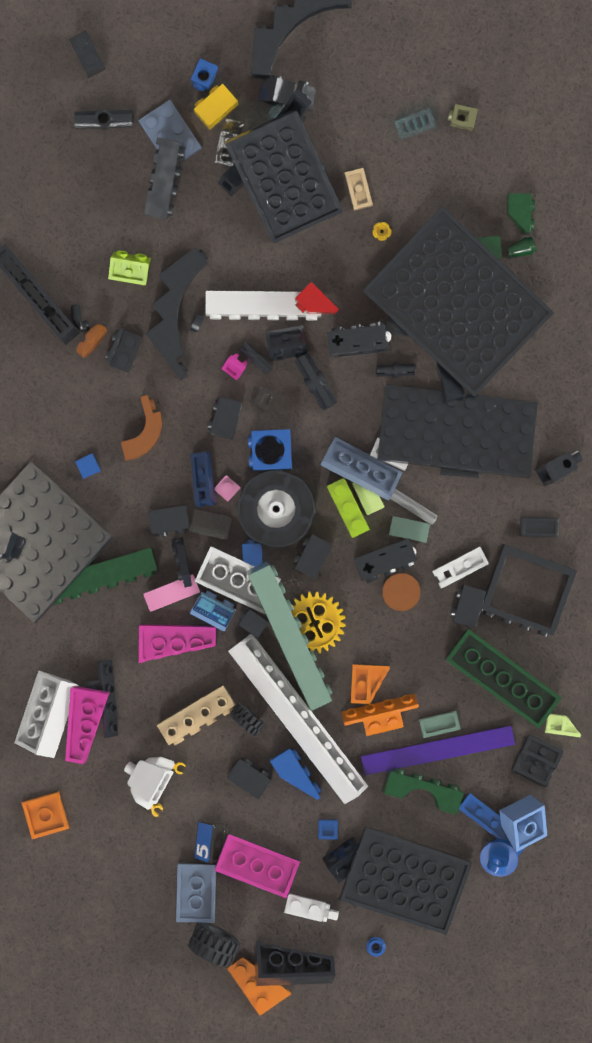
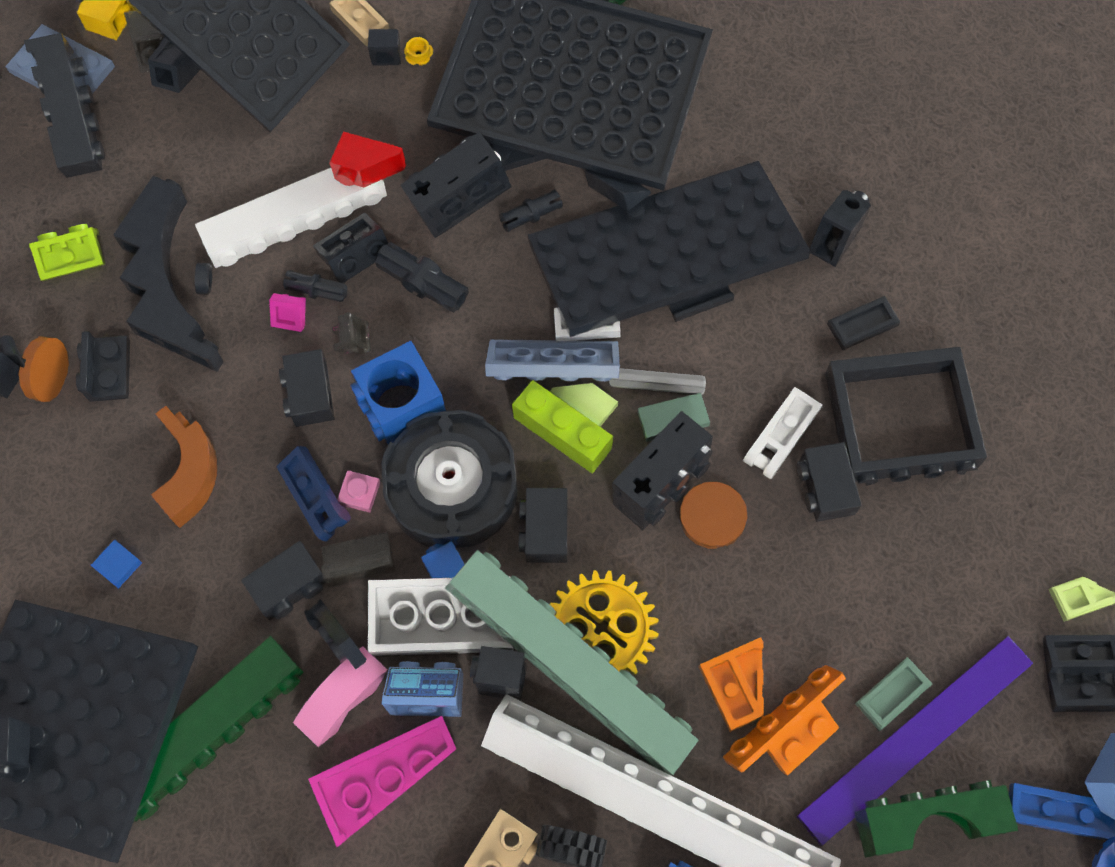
camera: 25 degrees left, 20 degrees down
dark green brick [444,628,562,729] -> none
none -> black slope [368,29,401,66]

